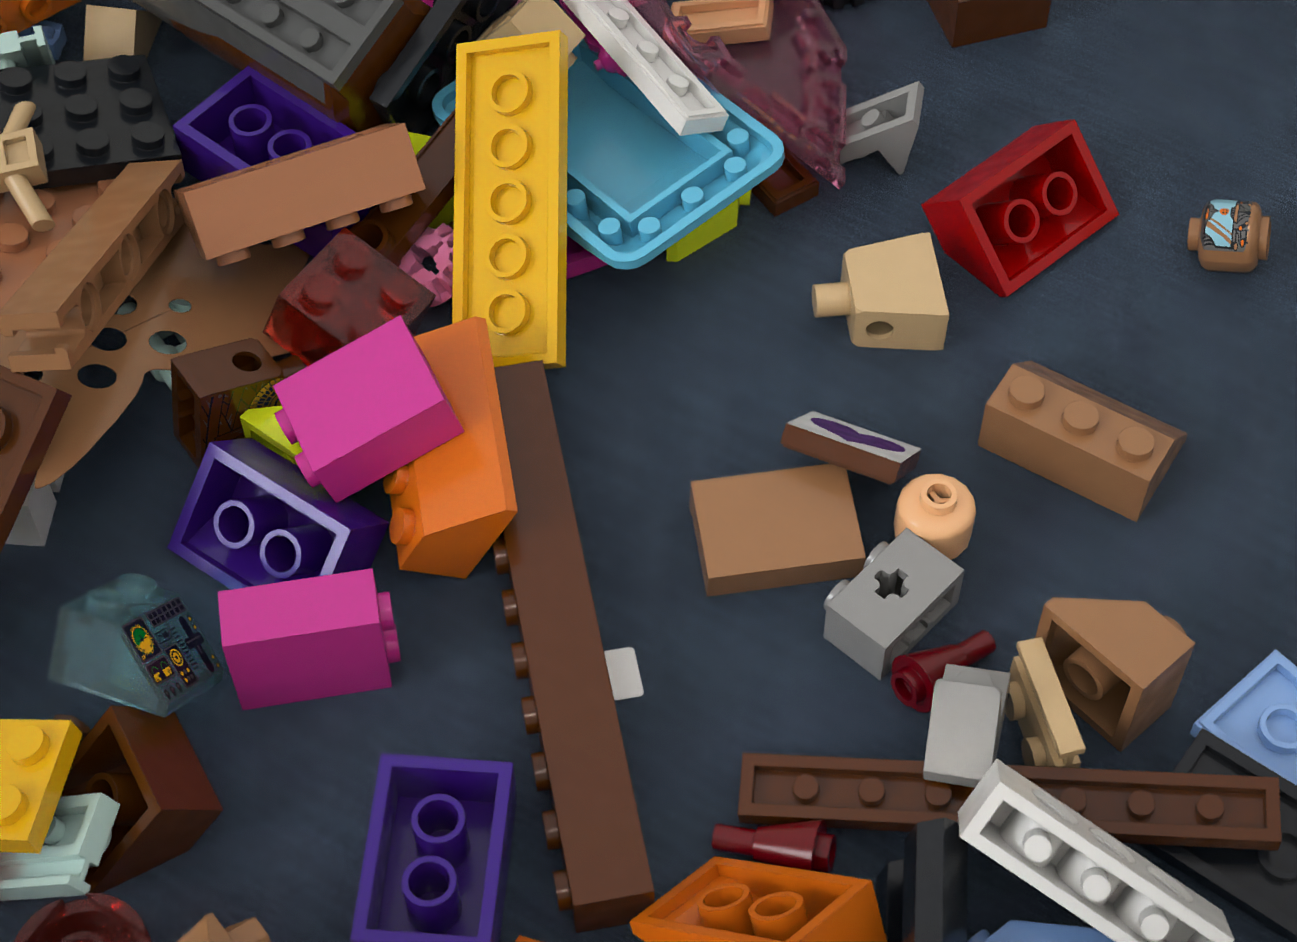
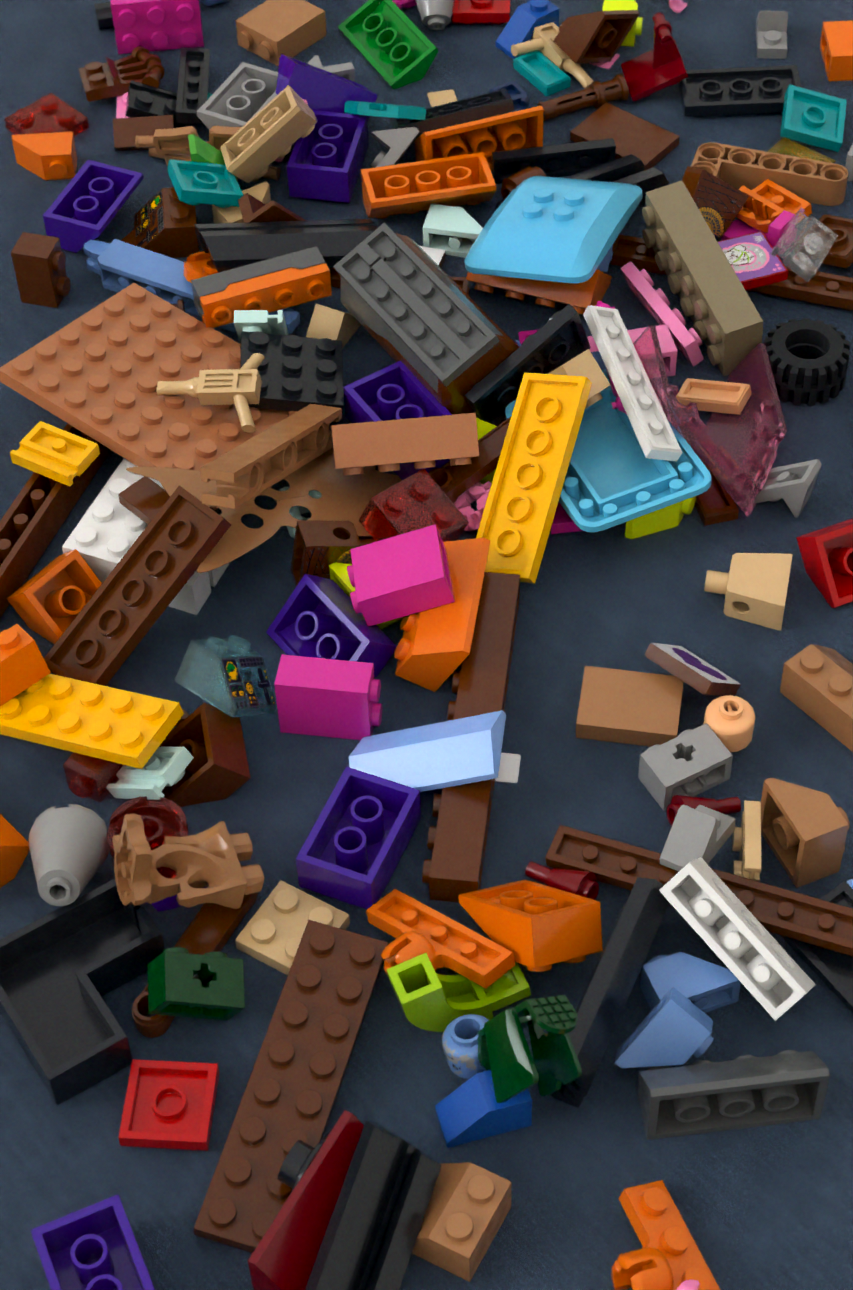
camera: 20 degrees right, 5 degrees down
none -> light blue slope [349,710,506,792]

